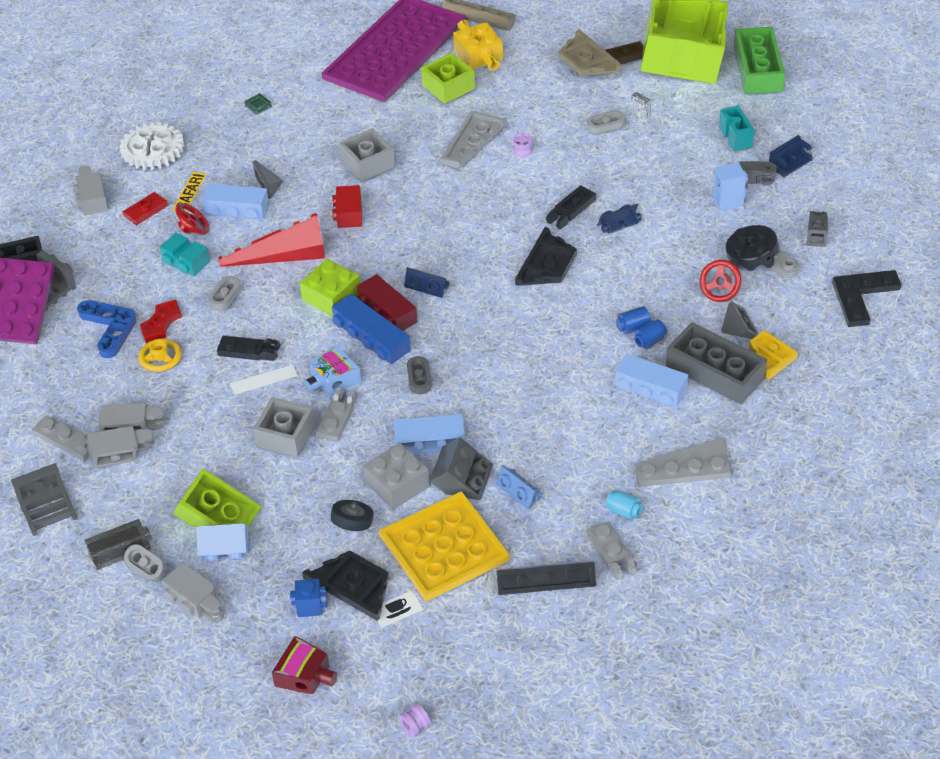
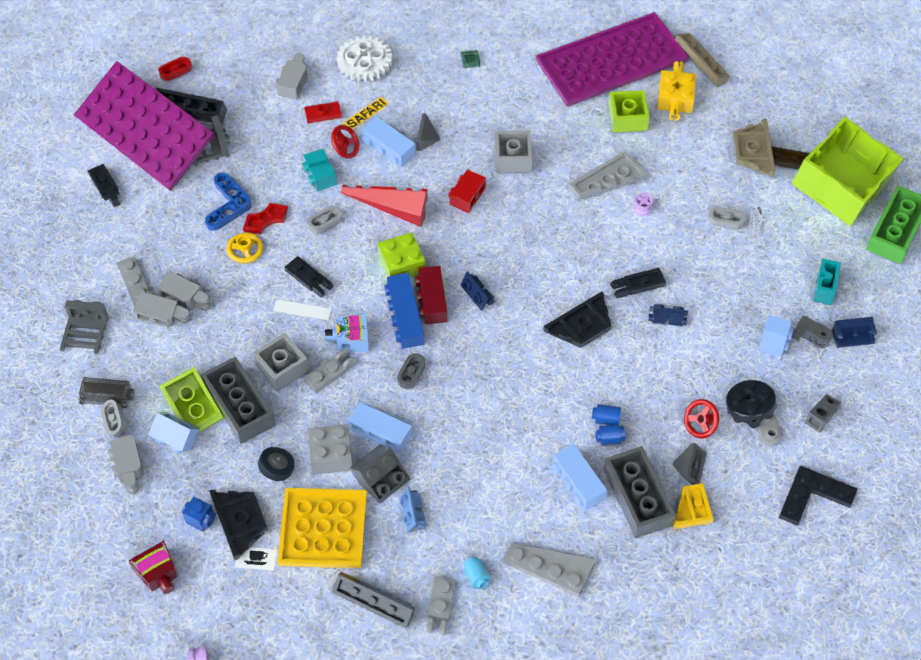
camera: 30 degrees right, 10 degrees up
none -> dark grey brick [201,356,276,444]

